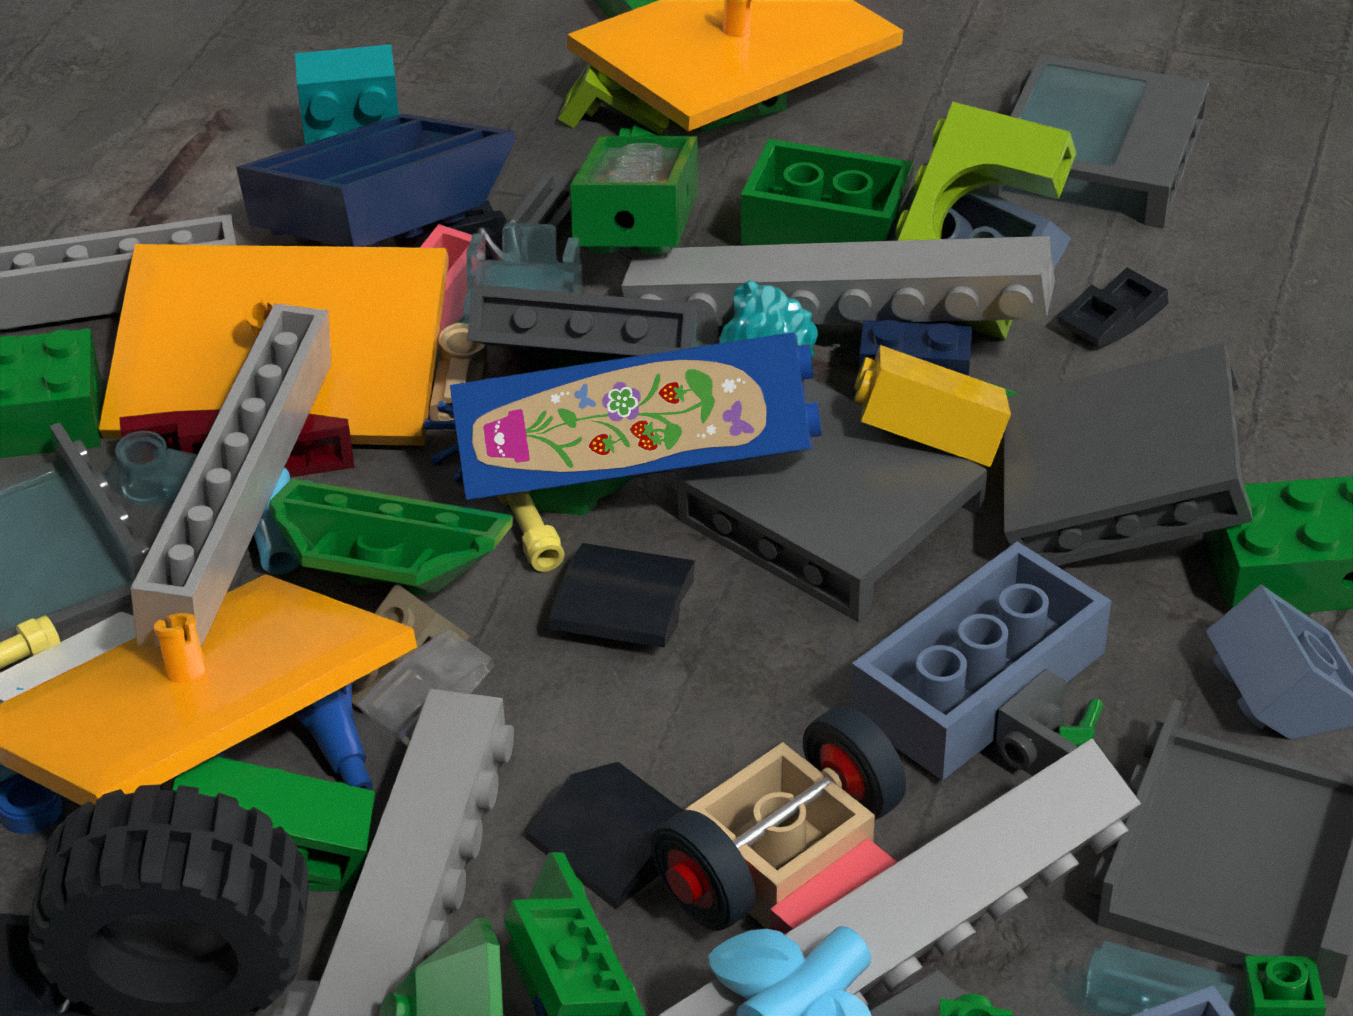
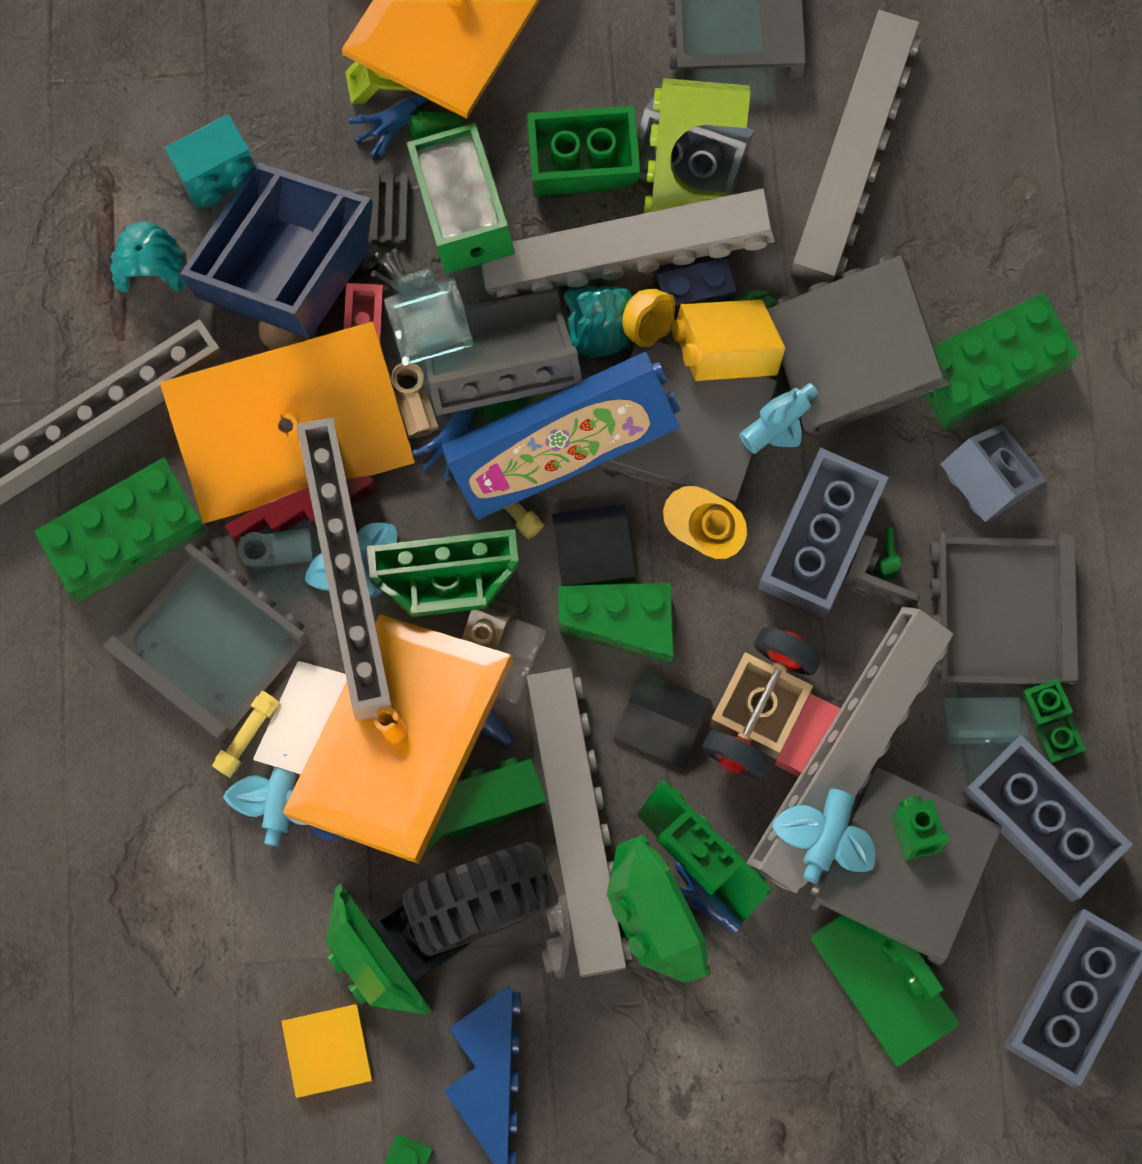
camera: 20 degrees left, 35 degrees up
black slope [1057,267,1169,347] -> none
none -> teal hair [110,221,188,294]
none -> blue piece [348,93,429,159]
none -> green wedge [558,583,673,665]
none -> yellow helmet [622,289,675,347]
none -> yellow piece [663,486,748,559]
none -> medium azure plant [739,383,818,454]
none -> light grey brick [790,10,922,284]

